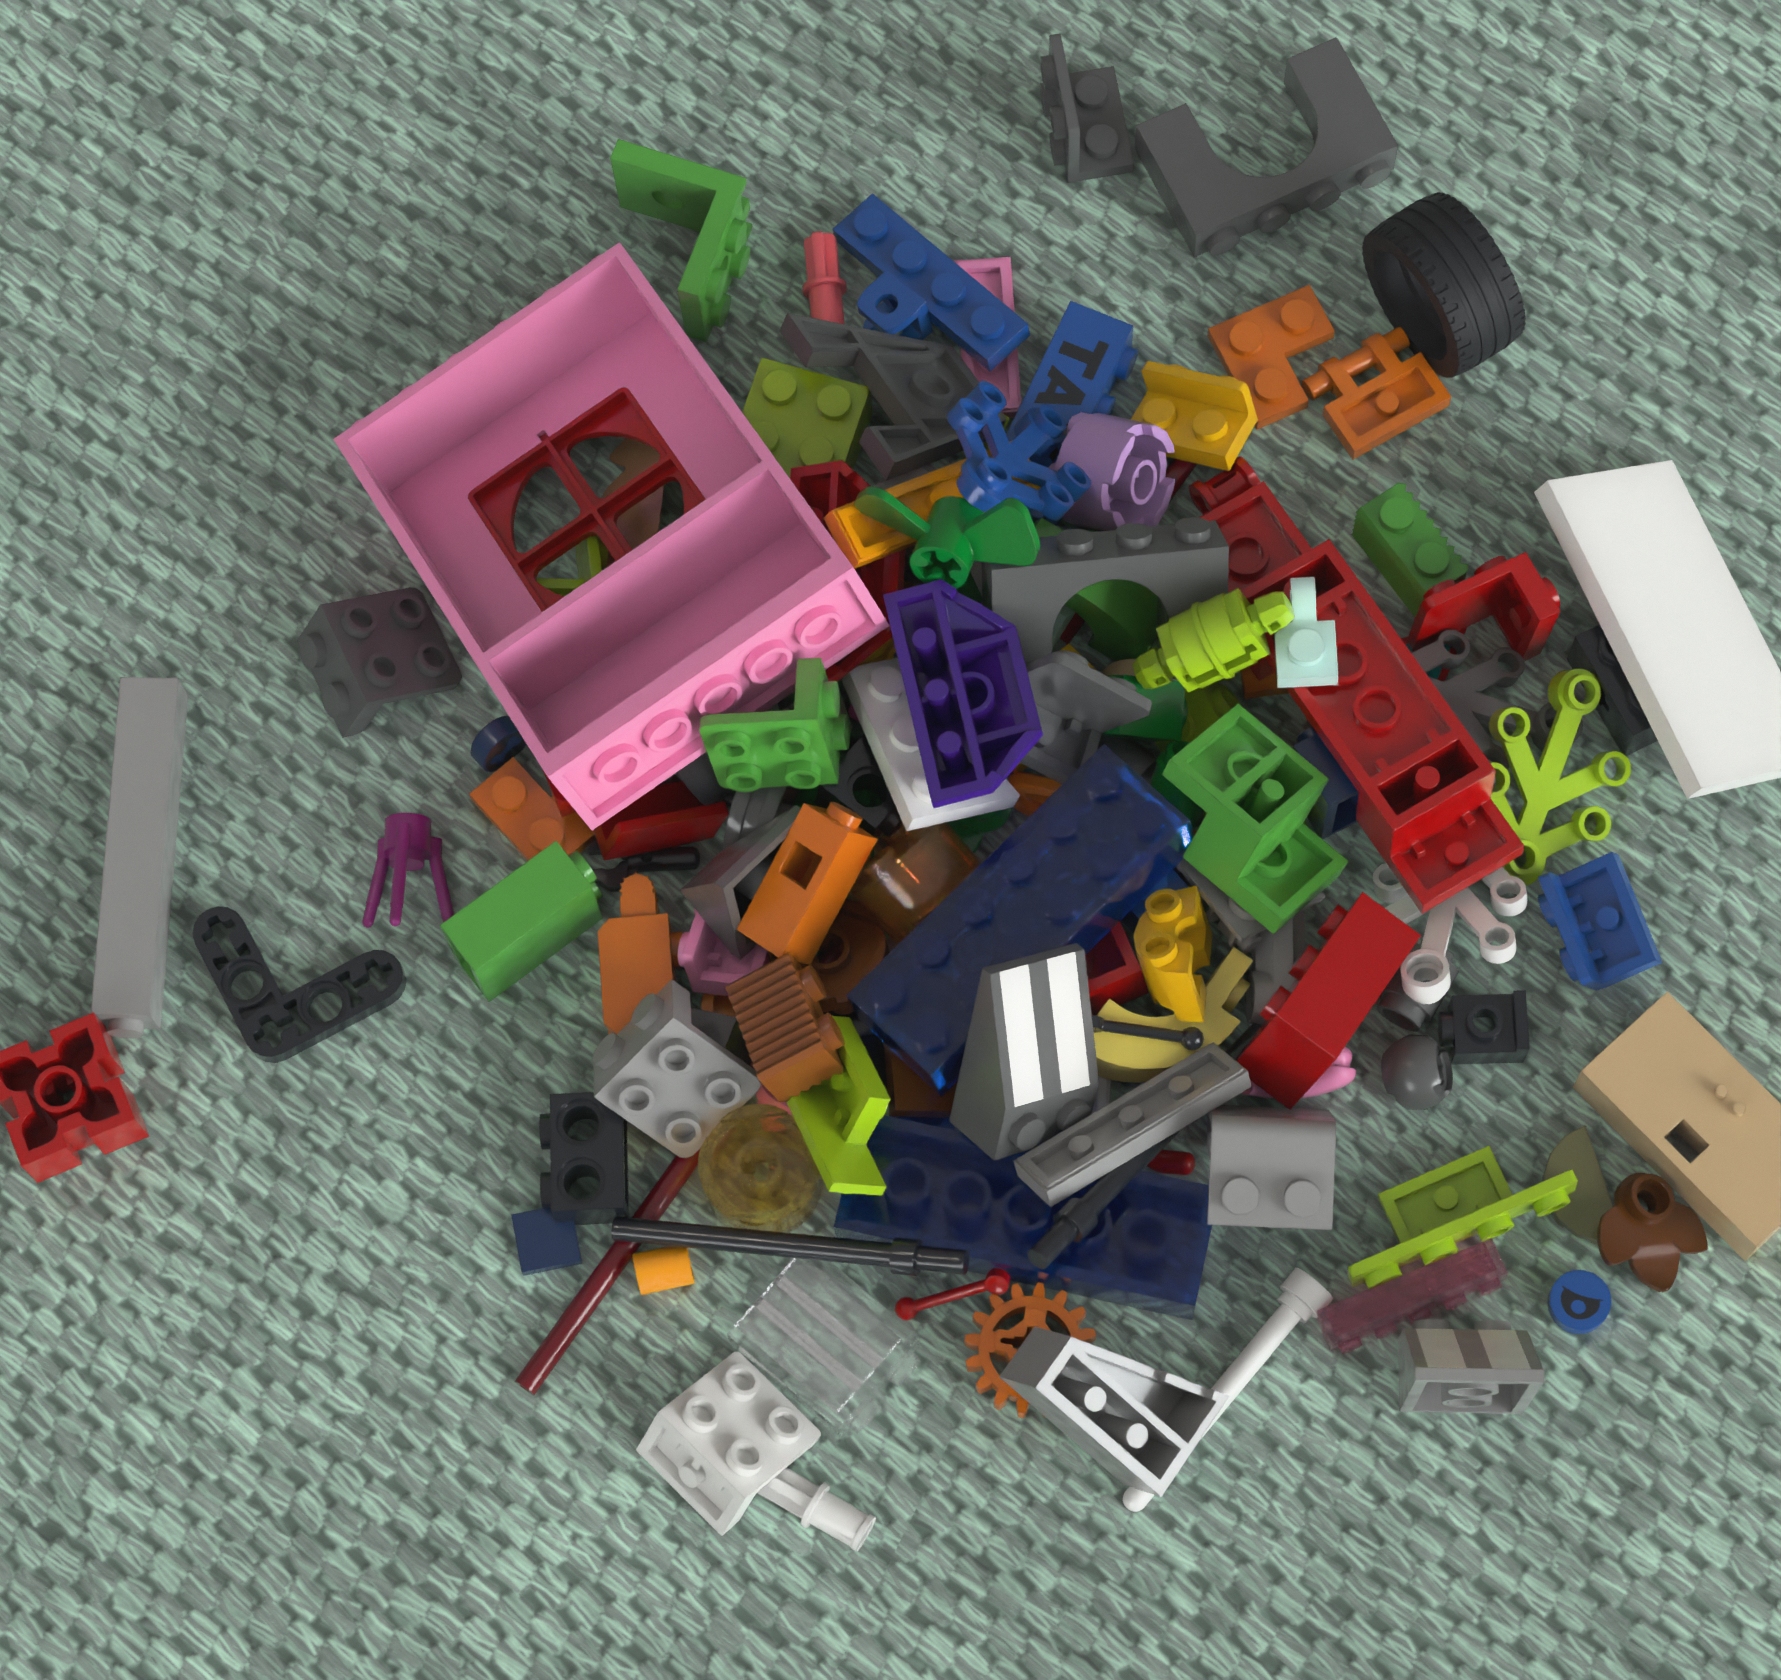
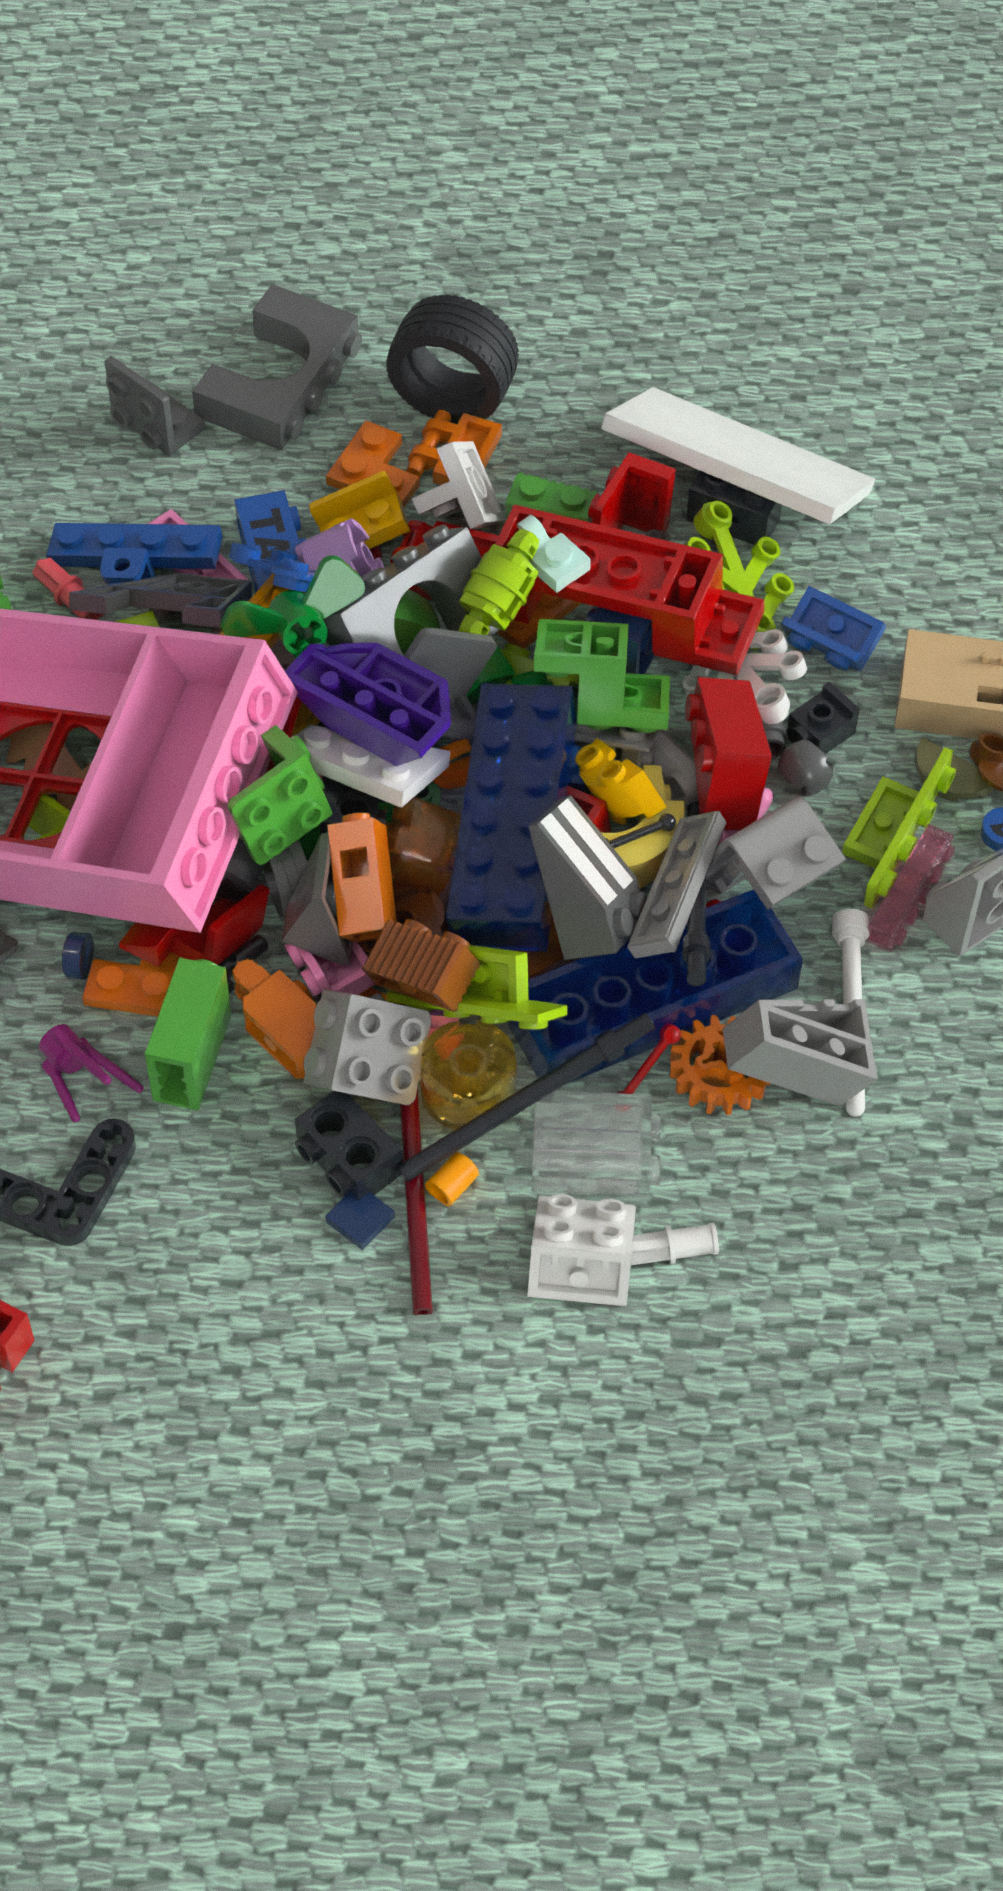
camera: 45 degrees left, 15 degrees down
none -> white bracket [412,441,505,529]

